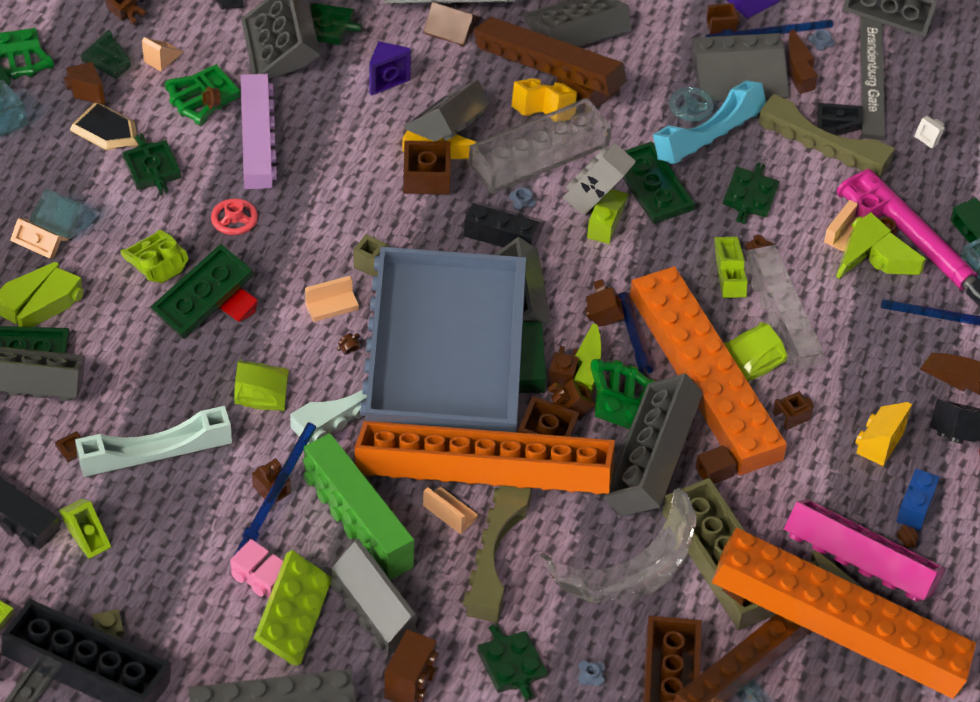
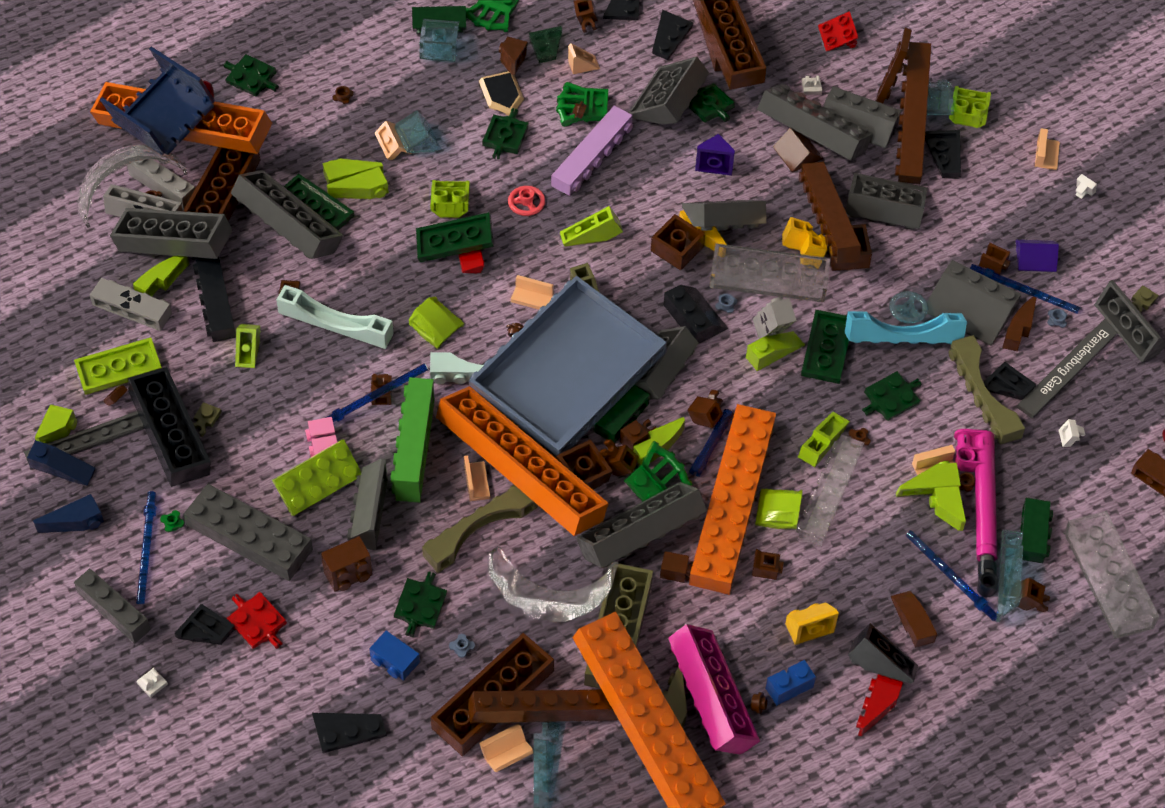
camera: 40 degrees right, 5 degrees up
none -> lime slope [560,206,623,246]

